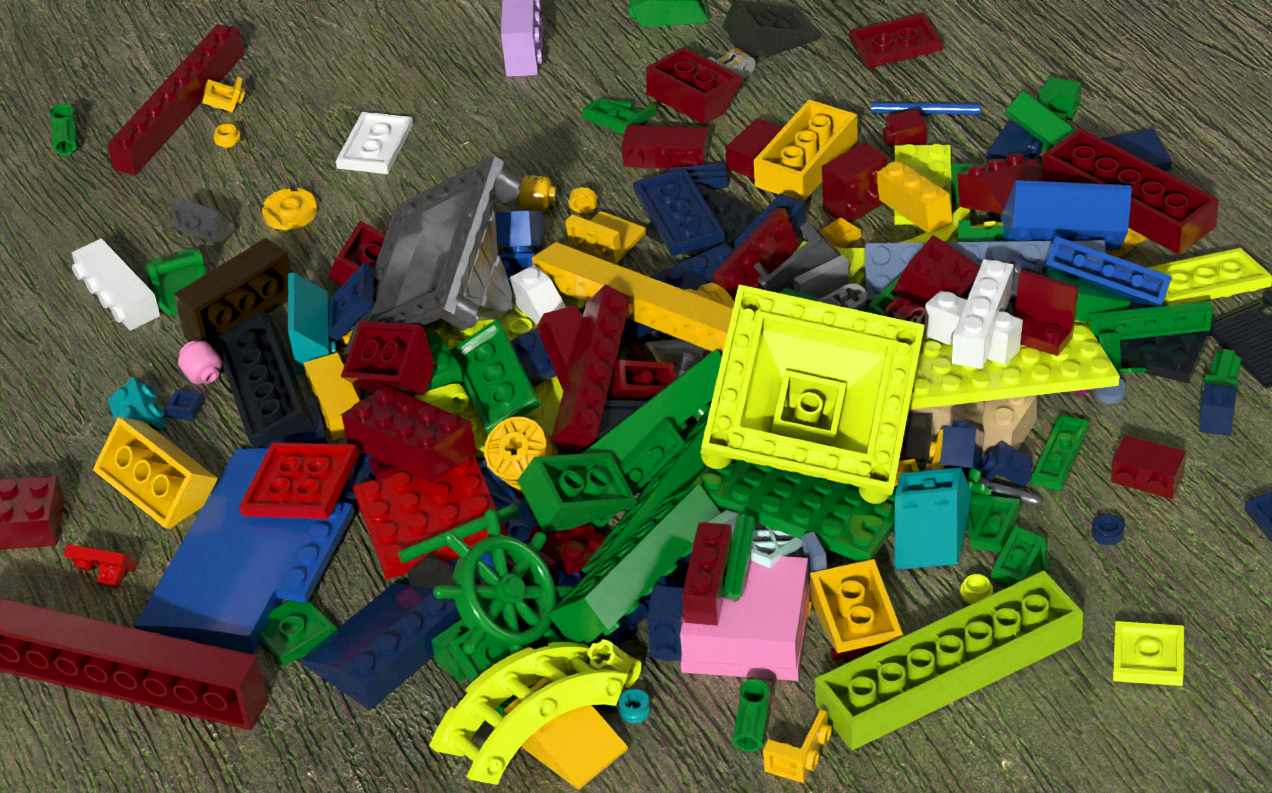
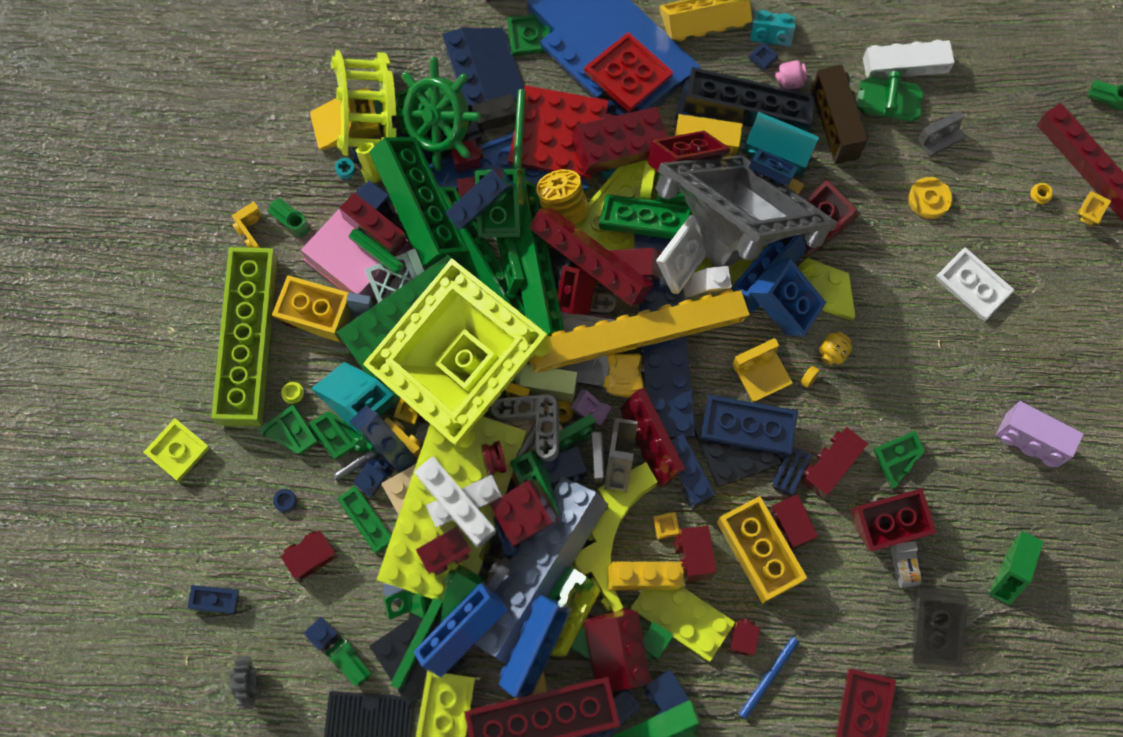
camera: 115 degrees right, 30 degrees up
none -> dark blue brick [445,168,515,230]
none -> white tile [656,215,707,294]

